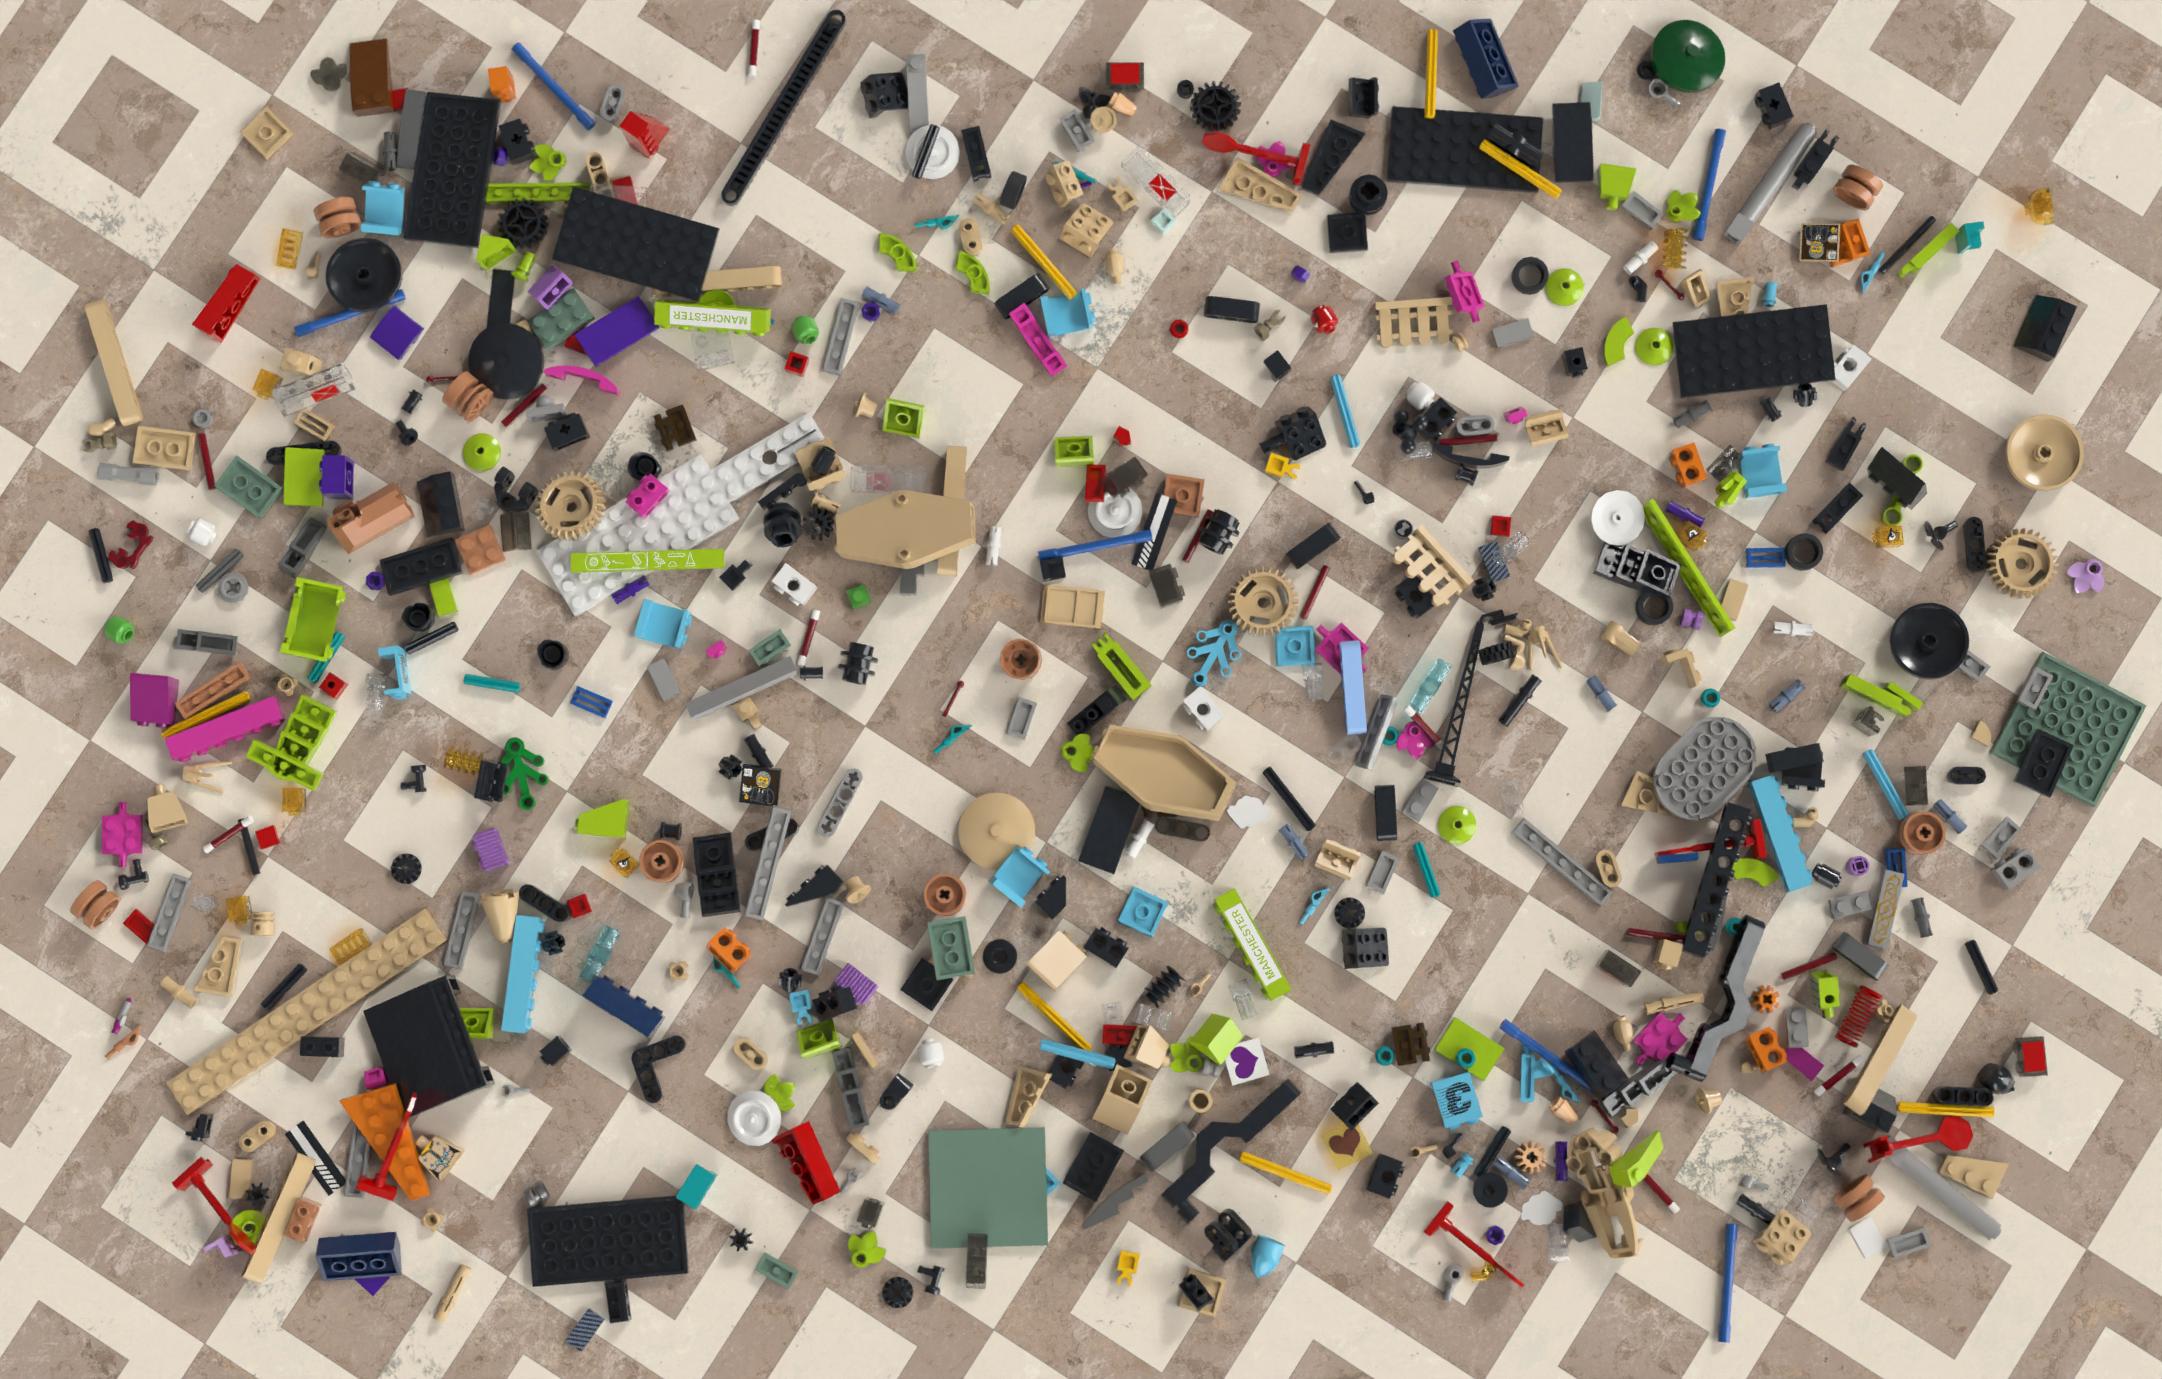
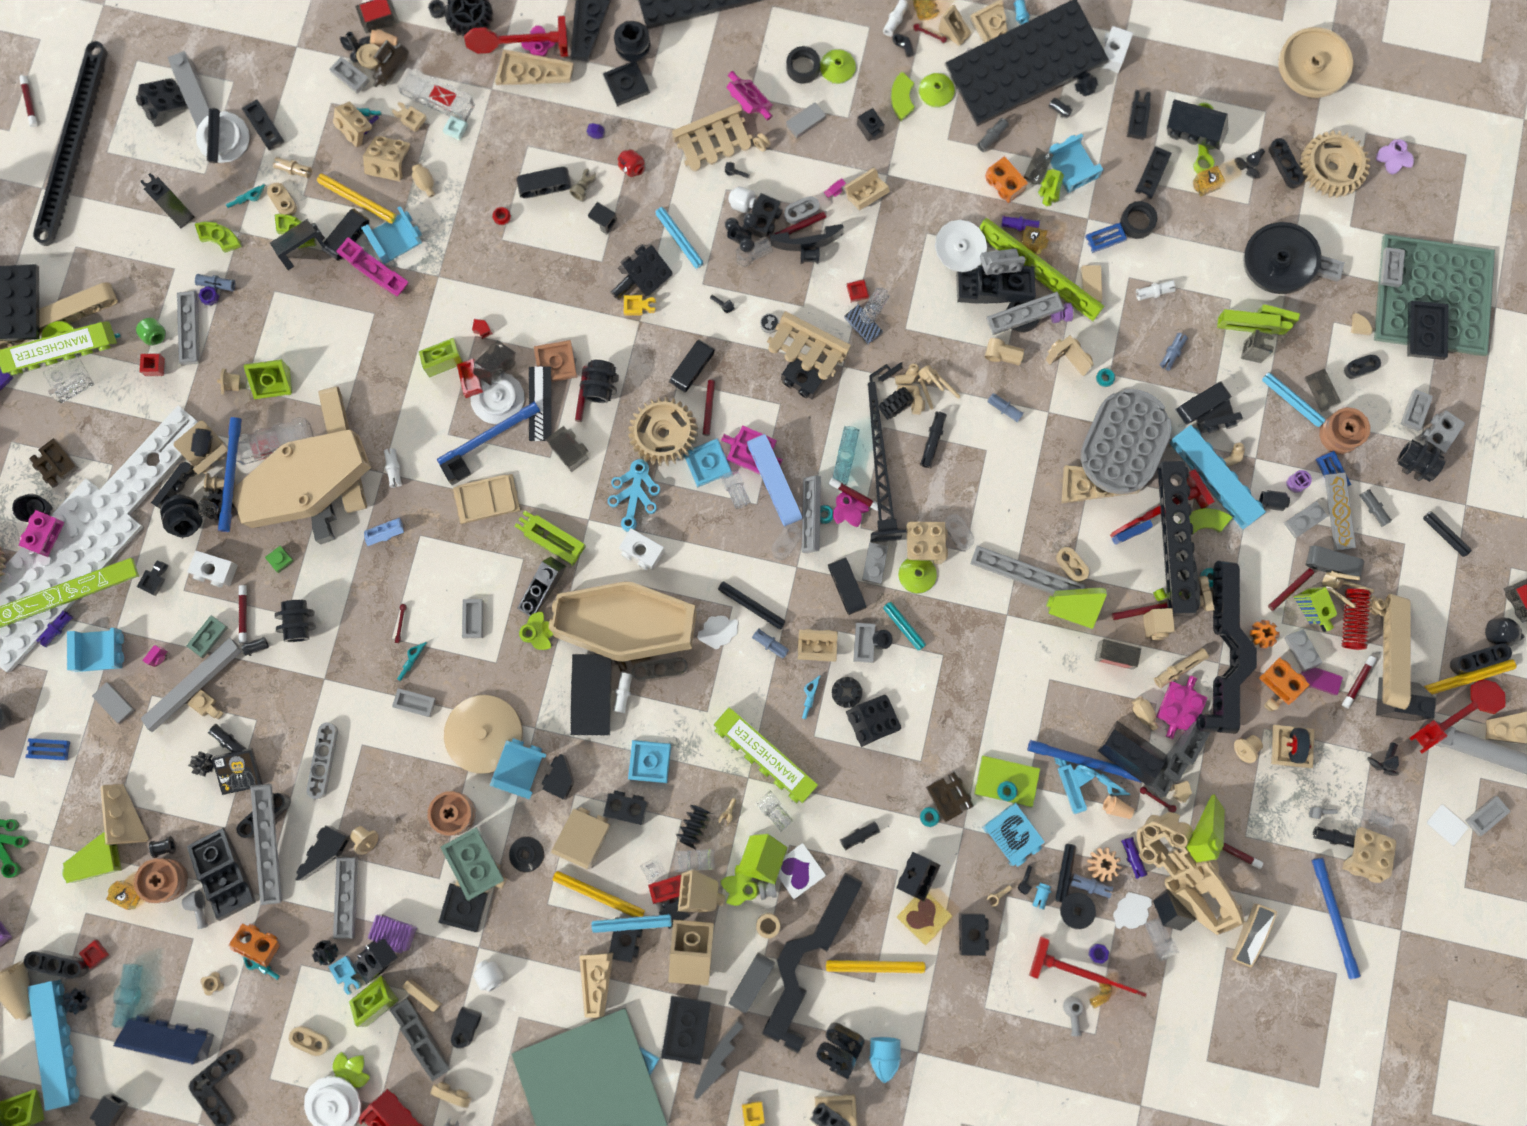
camera: 25 degrees left, 5 degrees down
black tyre [1000,171,1027,210] -> none
nougat wheel [1000,639,1042,680] -> none
black gear [1472,577,1496,601] -> none
nougat wheel [1833,1174,1885,1222] -> none
sand blue axle [1933,799,1967,834] -> none
none -> tan wing [101,784,149,845]
none -> black brick [141,173,195,229]
none -> blue piece [218,417,242,532]
none -> black panel [270,219,326,271]
none -> light blue plate [364,518,404,546]
none -> dark brown piece [372,40,409,87]
none -> light grey tile [392,688,436,718]
none -> black hand [725,162,750,178]
none -> black tile [873,630,893,649]
none -> tan bracket [907,522,948,564]
none -> light grey bracket [980,249,1025,275]
none -> light grey tile [986,292,1064,335]
none -> lime slope [1046,588,1107,629]
none -> tan plate [1198,576,1214,611]
none -> slope [1232,903,1277,968]
none -> tan plate [1271,725,1315,769]
none -> tan plant [1322,571,1374,608]
none -> black piece [1397,439,1446,482]

